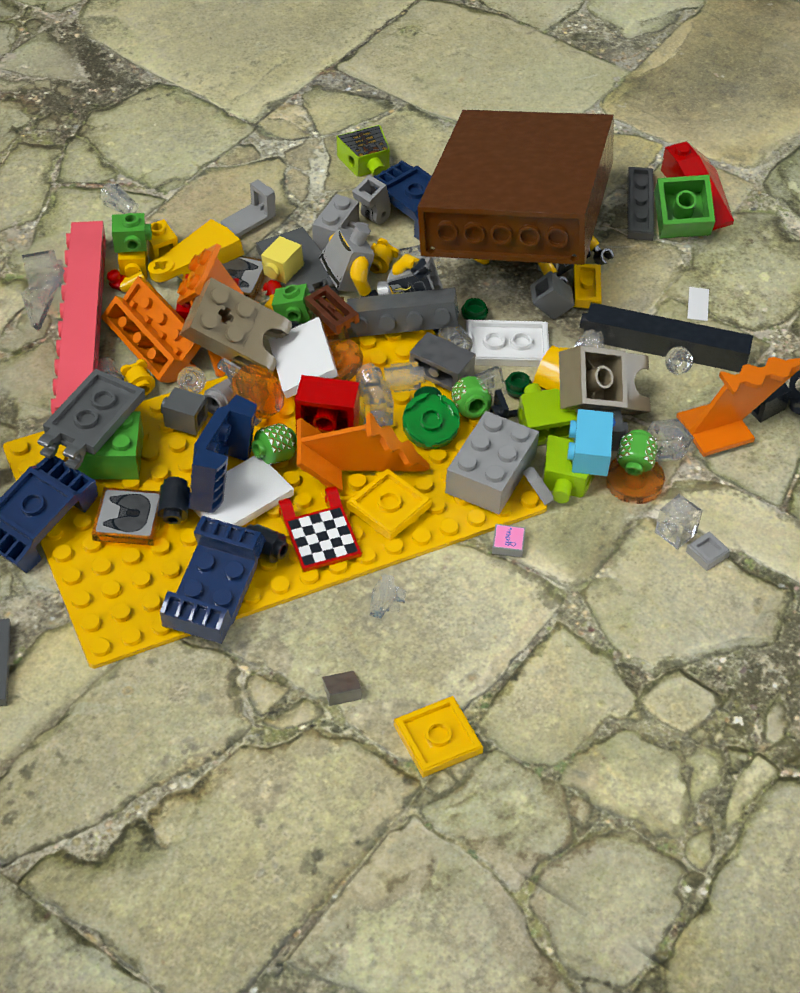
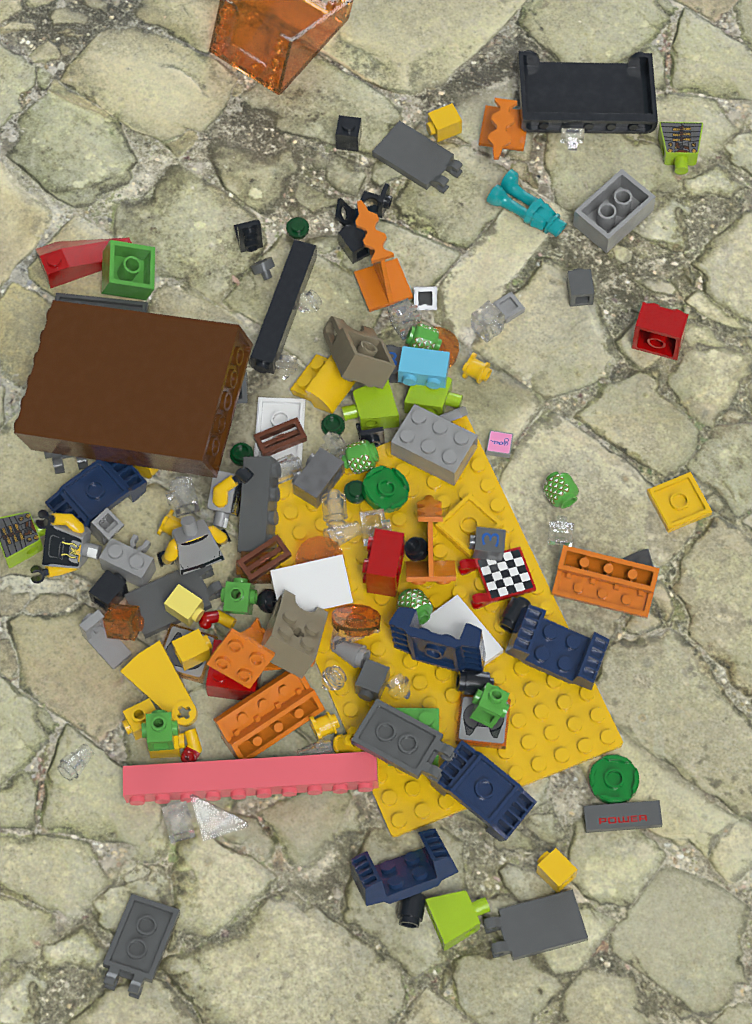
camera: 85 degrees left, 15 degrees up
white sticker [687,287,709,321] -> none
none -> torso [30,510,102,584]
none -> black brick [89,570,129,614]
none -> clear orange brick [103,604,144,641]
none -> yellow brick [172,629,213,671]
none -> black bracket [234,220,263,253]
none -> dark grey tile [250,257,275,281]
none -> copper tile [253,417,307,456]
none -> dark green plate [286,217,309,240]
none -> clear plate [385,673,411,699]
none -> slope [414,286,437,310]
none -> yellow brick [462,352,492,384]
none -> dark grey brick [469,527,506,561]
none -> bright green brick [470,682,510,728]
none -> bright green head [543,472,579,509]
none -> orange brick [552,545,660,619]
none -> dark grey brick [566,268,595,307]
none -> green tile [589,755,640,804]
none -> red brick [632,302,689,361]

